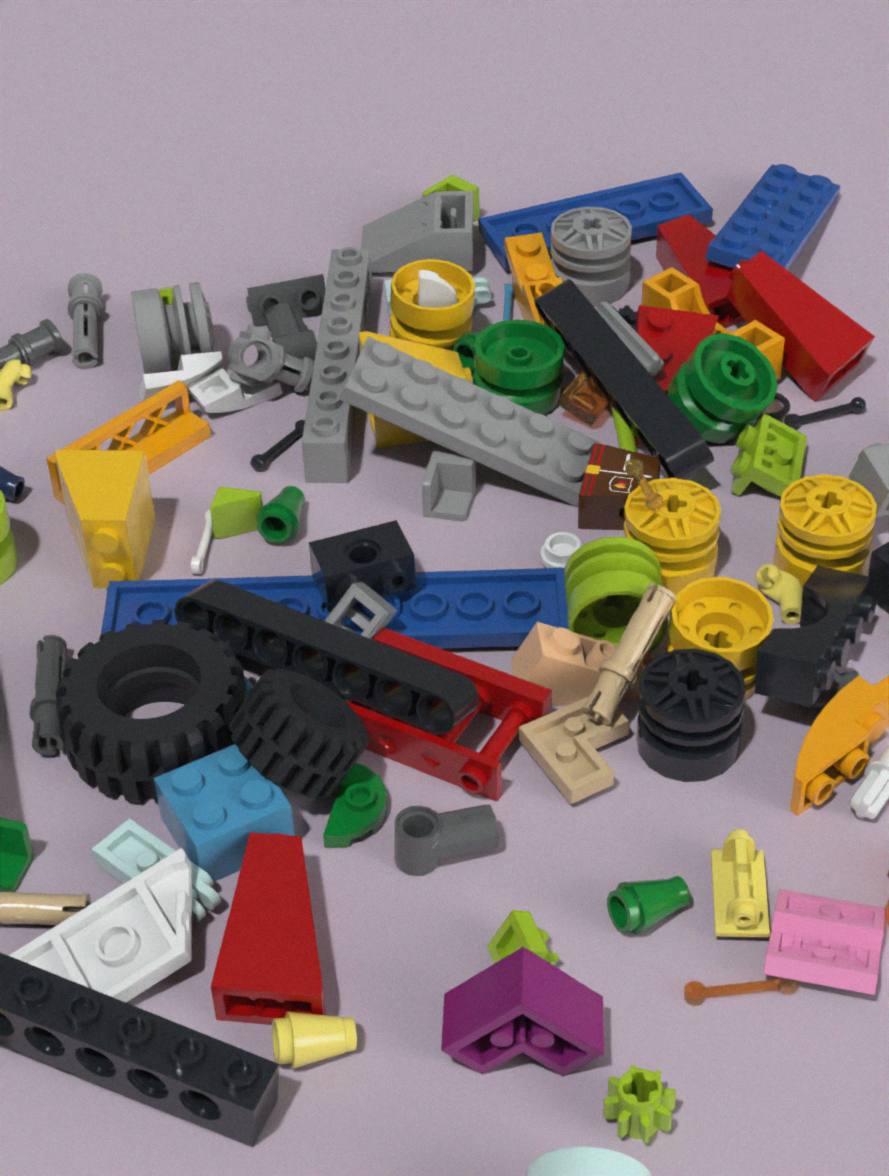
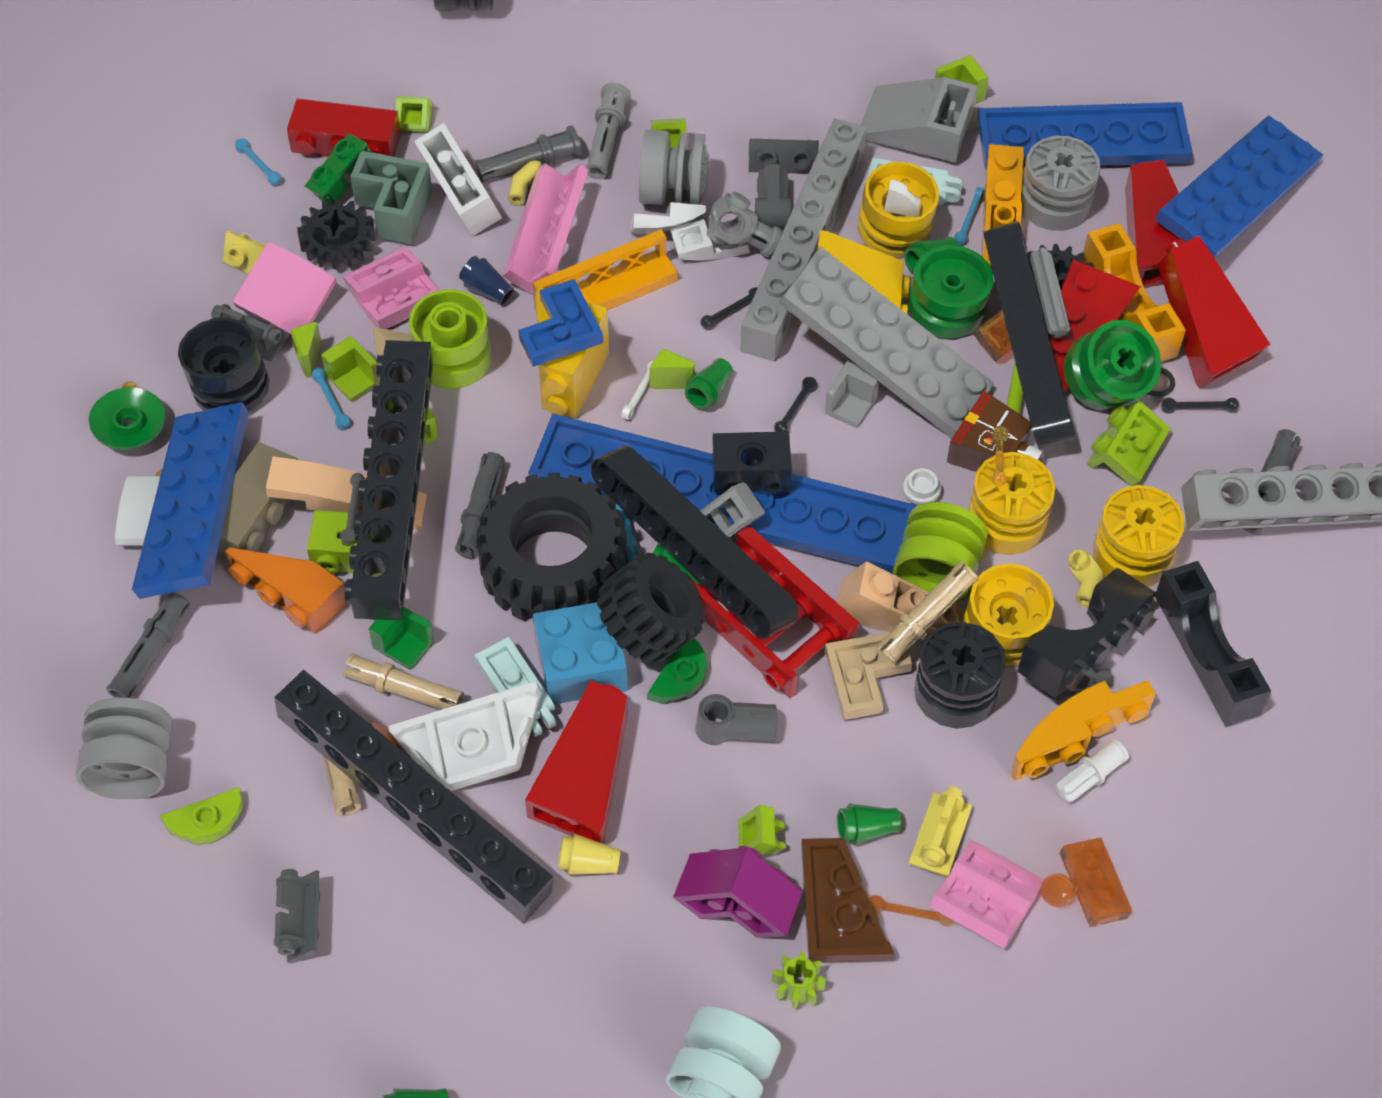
camera: 15 degrees right, 15 degrees up
none -> bright pink fence [502,163,588,294]
none -> blue plate [518,279,603,367]
none -> black hinge [774,377,817,432]
none -> reddish brown wing [801,838,895,963]

